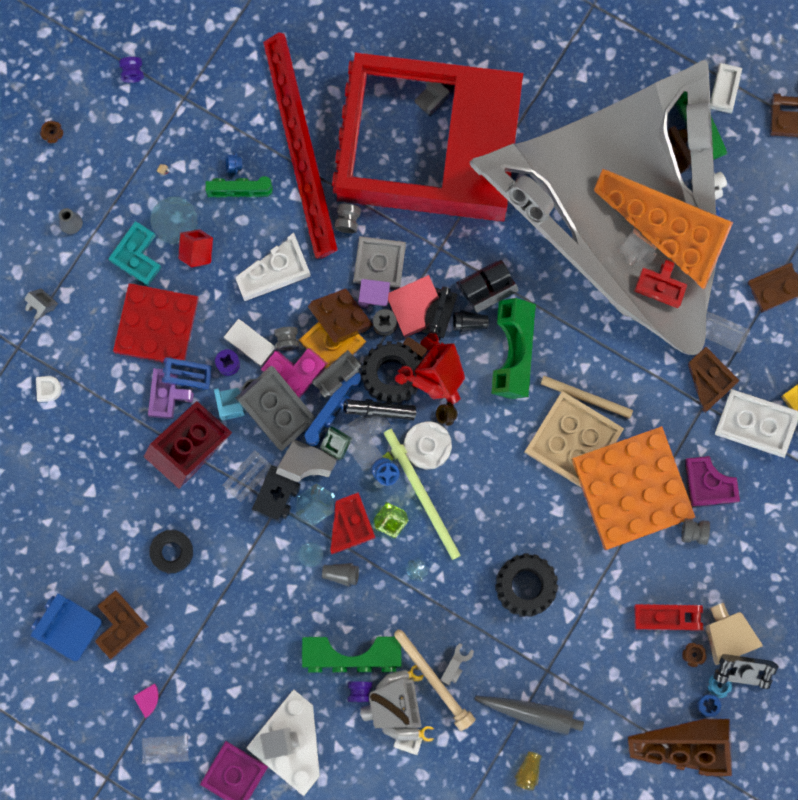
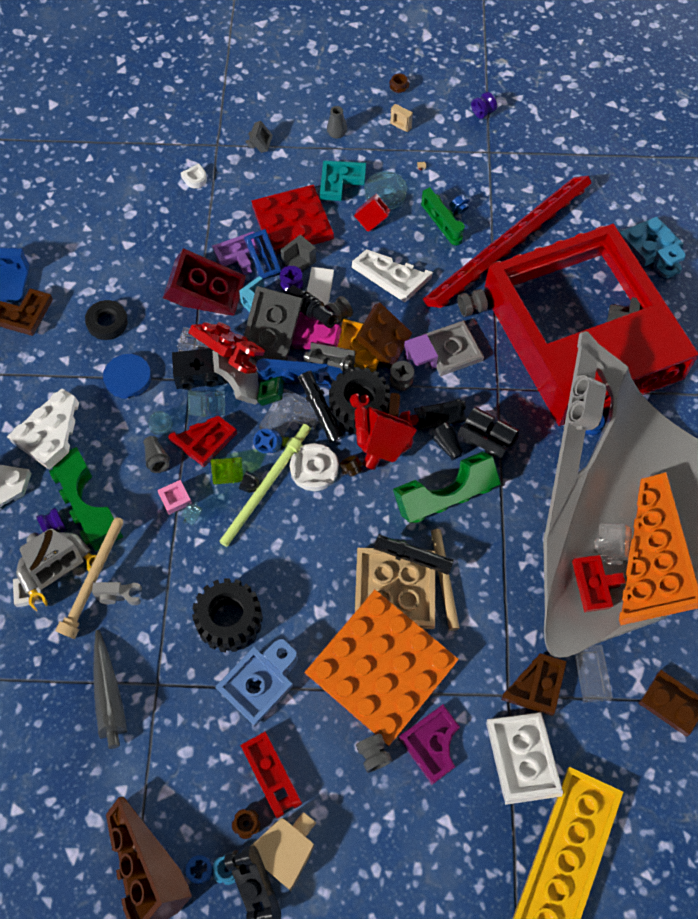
camera: 60 degrees right, 15 degrees down
coral tile [388,275,439,338] -> none
clear yellow cone [514,751,542,791] -> none
none -> white plate [7,389,79,470]
none -> blue tile [103,354,151,399]
none -> bright pink plate [157,480,192,515]
none -> red plate [188,322,265,374]
none -> medium blue plate [215,639,299,726]
none -> black hinge [239,471,259,493]
none -> dark grey panel [281,235,316,273]
none -> black hinge [286,285,337,328]
none -> black pin [373,534,454,575]
none -> tan tile [390,104,413,132]
none -> dark azure plate [620,216,685,278]

